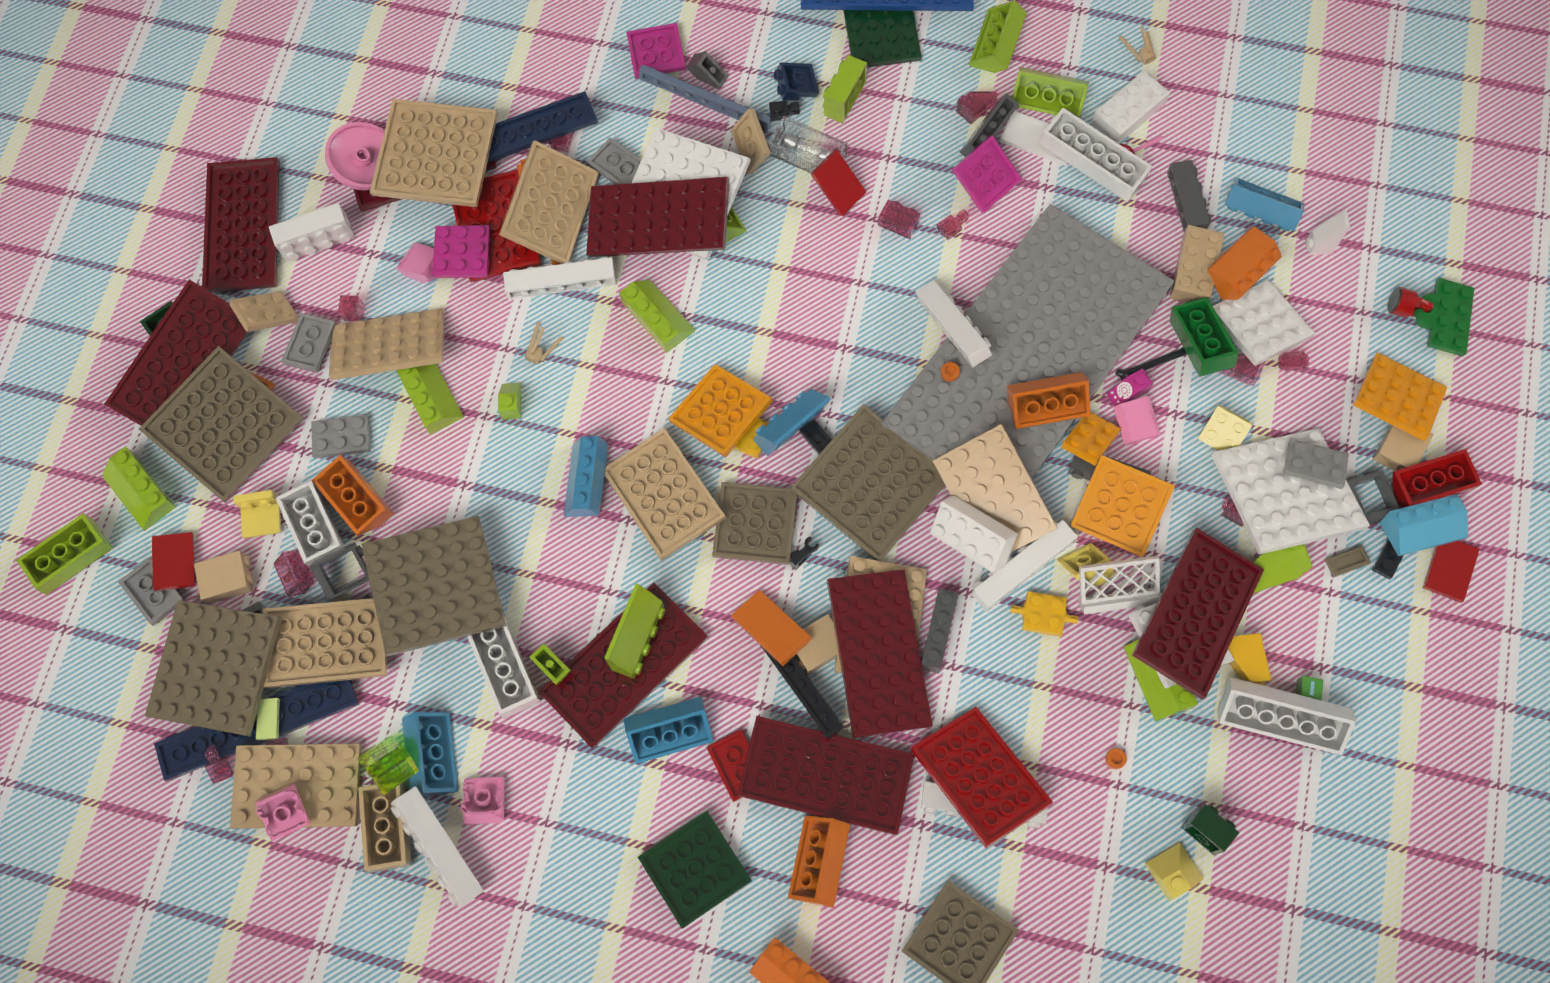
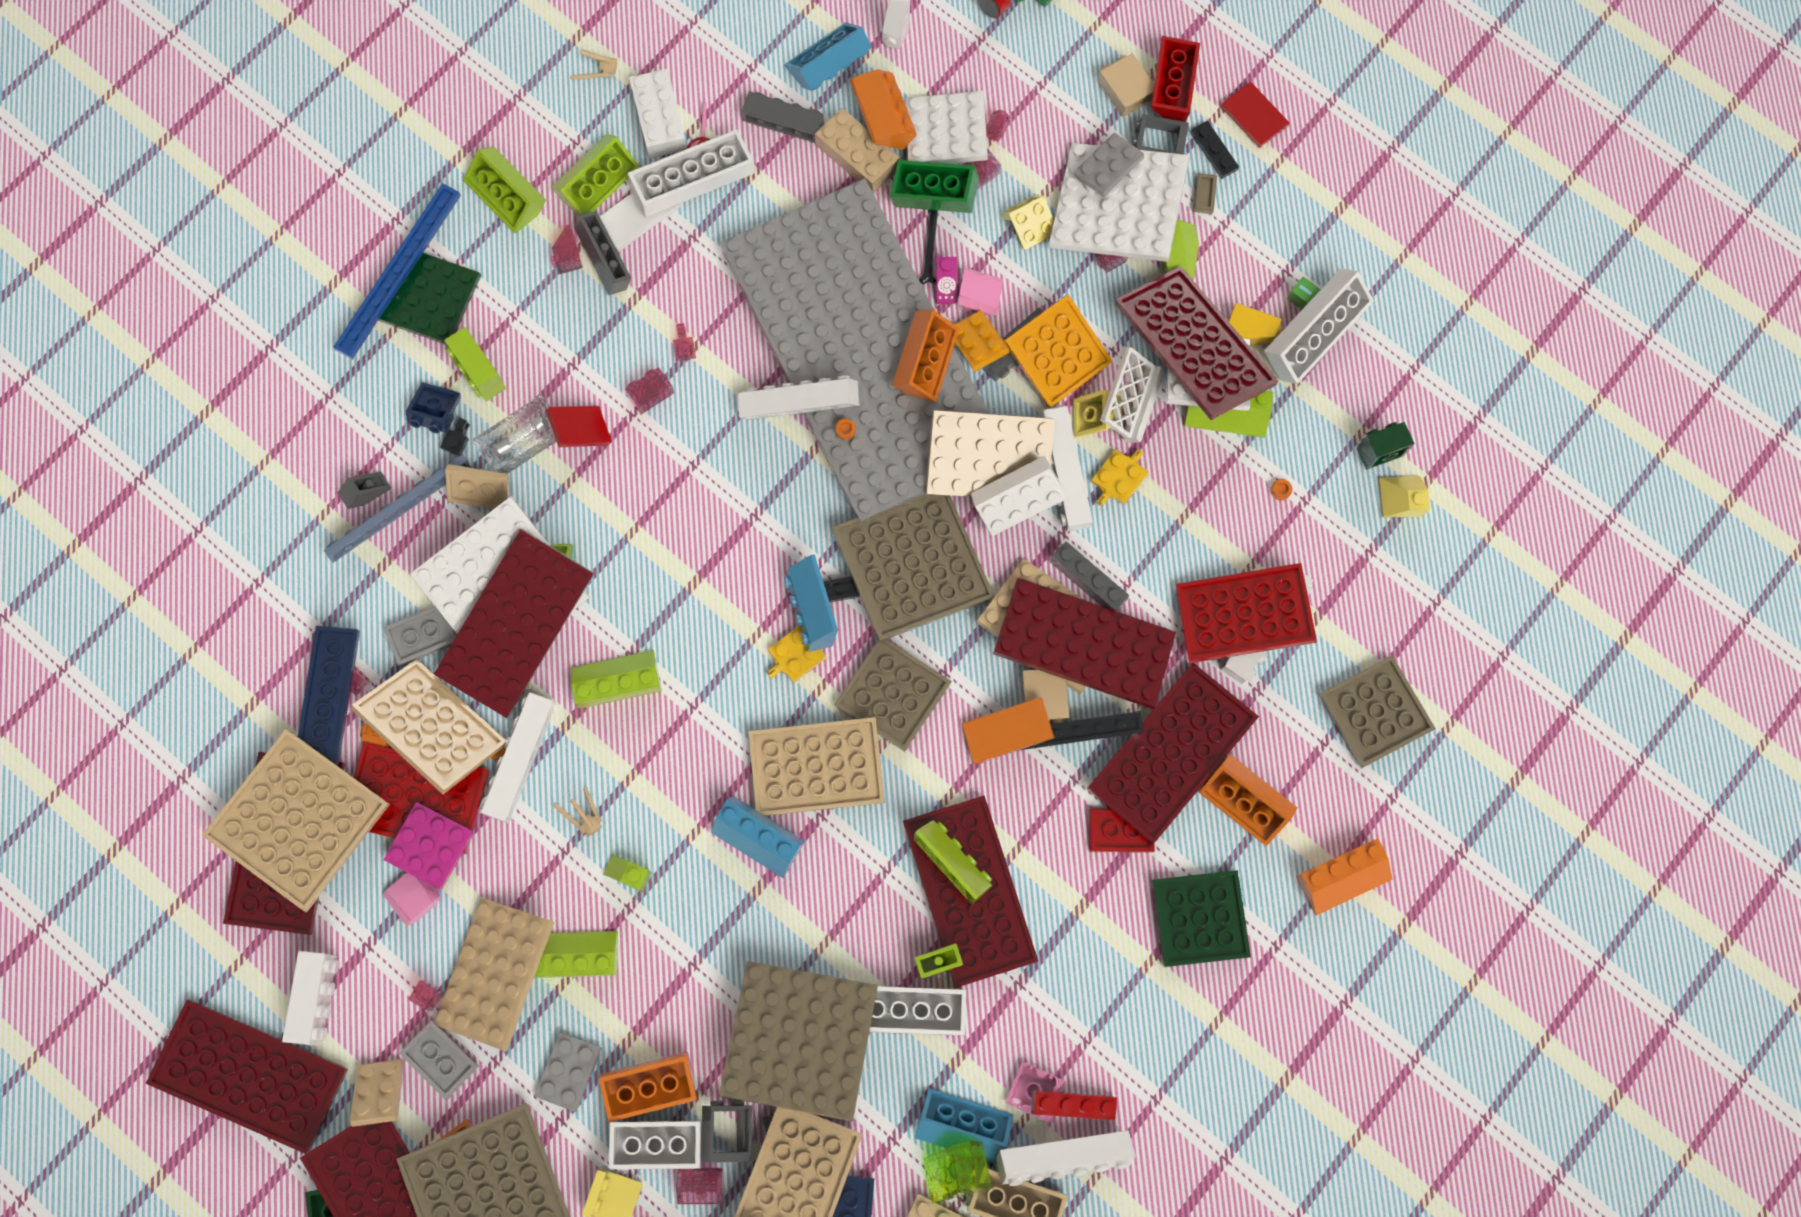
camera: 70 degrees left, 5 degrees up
bright pink dish [325,122,385,190] -> none
dark azure slope [623,696,714,764] -> none
dark pink plate [626,23,686,79] -> none
light orange plate [668,364,773,458] -> none
black plate [790,536,819,570] -> none
dark pink plate [951,135,1022,213] -> none
light orange plate [1353,352,1448,442] -> none
medium azure slope [1380,494,1468,556] -> none
none -> red plate [1031,1090,1117,1120]

